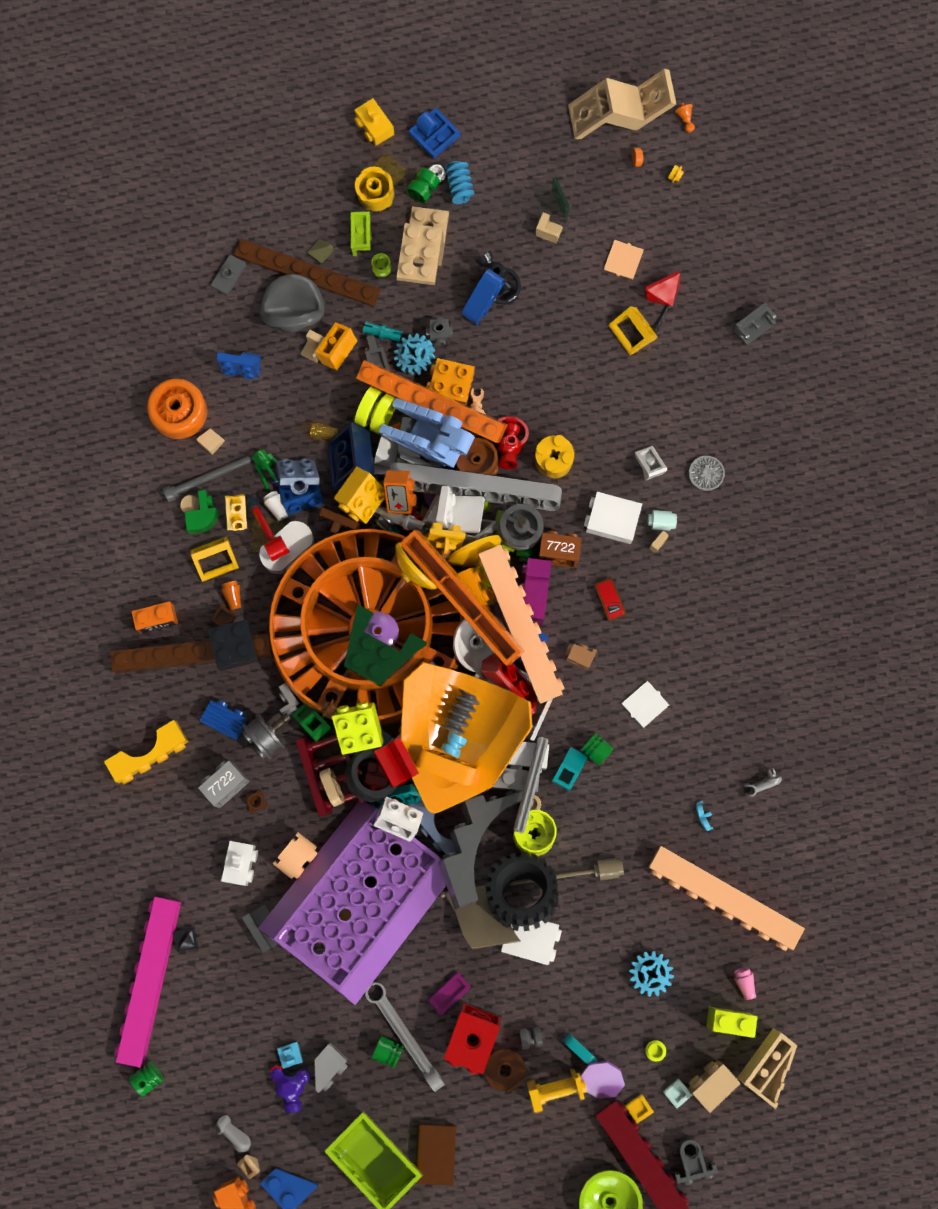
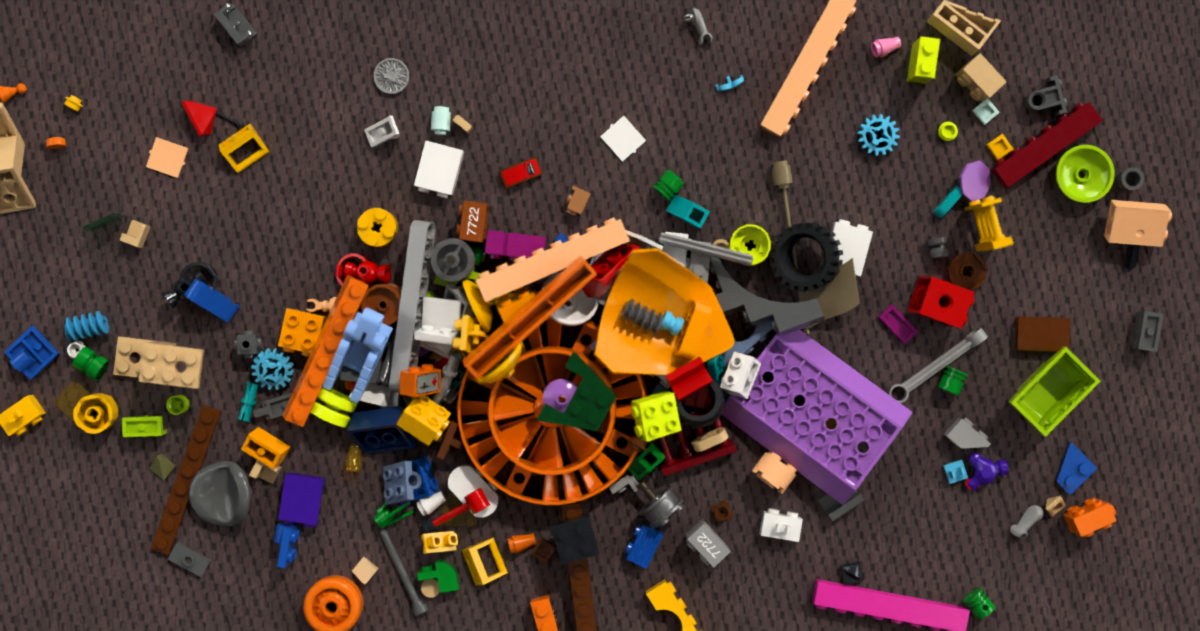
camera: 90 degrees left, 10 degrees up
none -> dark purple panel [278,472,326,528]

